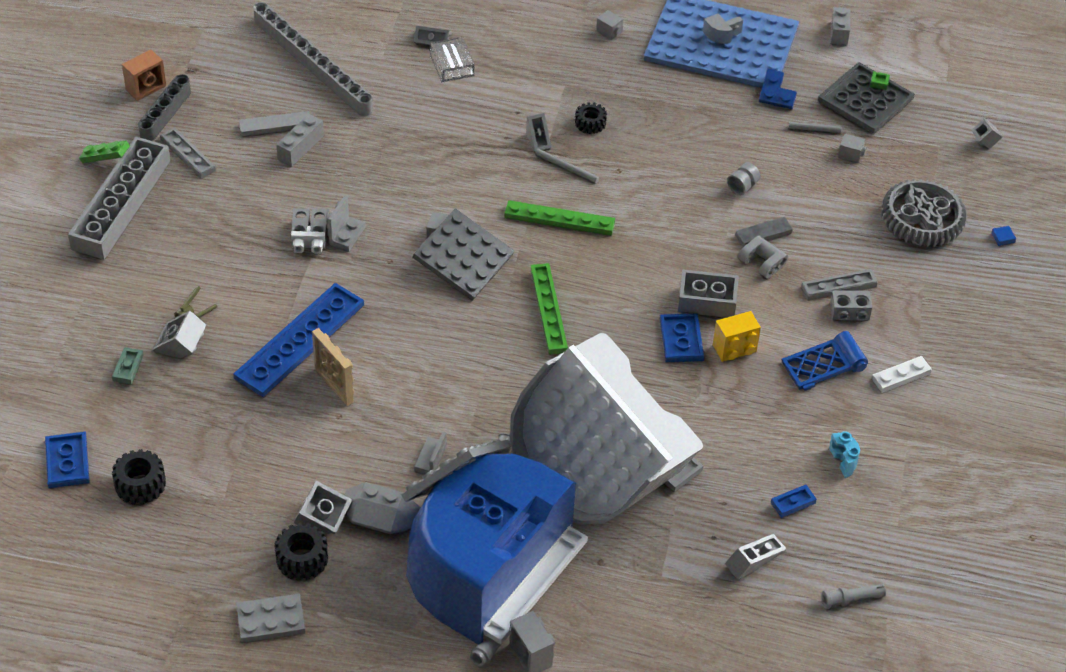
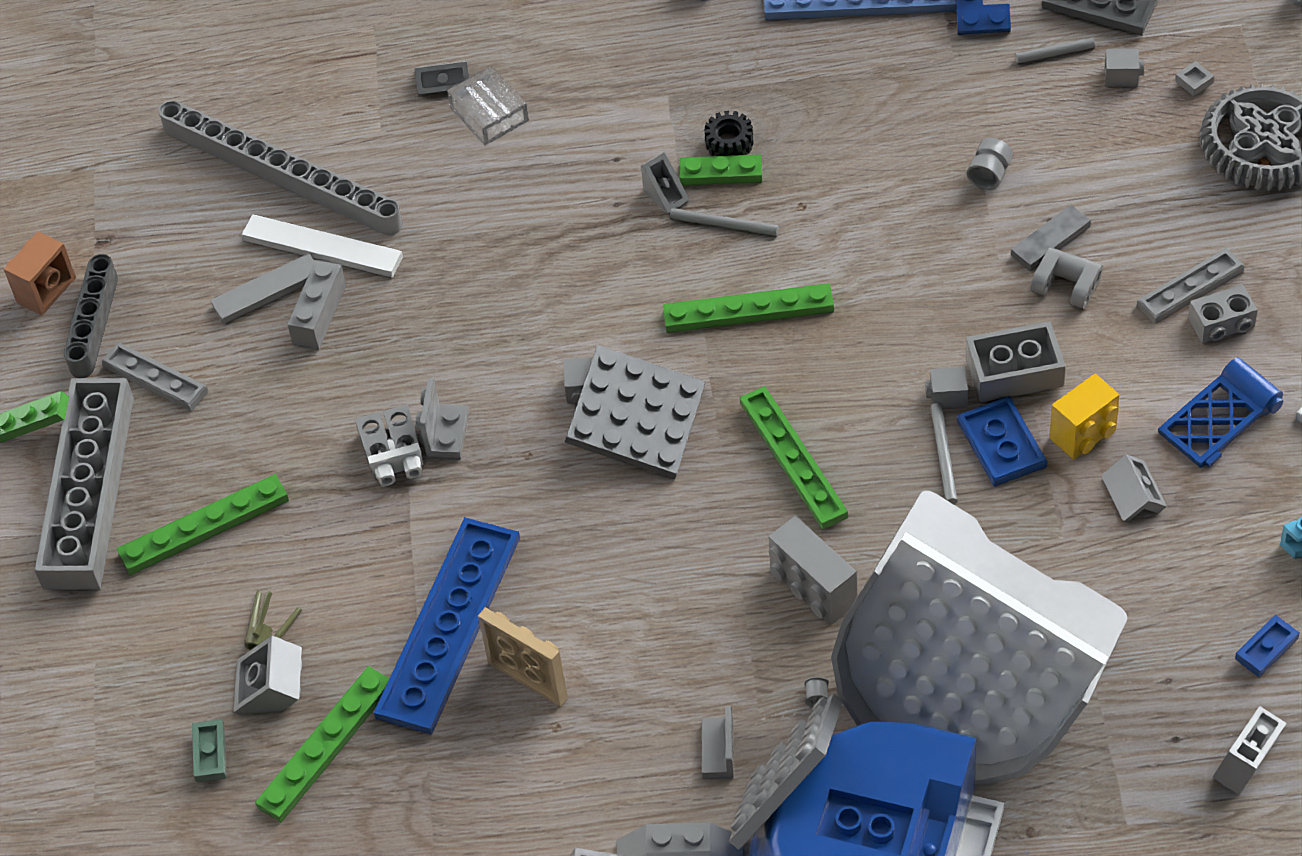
camera: 10 degrees left, 5 degrees up
none -> bright green plate [116,474,289,575]
none -> white tile [241,214,403,278]
none -> bright green plate [255,666,390,823]
none -> bright green plate [680,155,762,185]
none -> light grey brick [768,516,857,625]
none -> light grey brick [925,367,968,409]
none -> light grey bar [931,403,958,504]
none -> light grey panel [1102,454,1167,522]
none -> light grey plate [1175,61,1214,96]

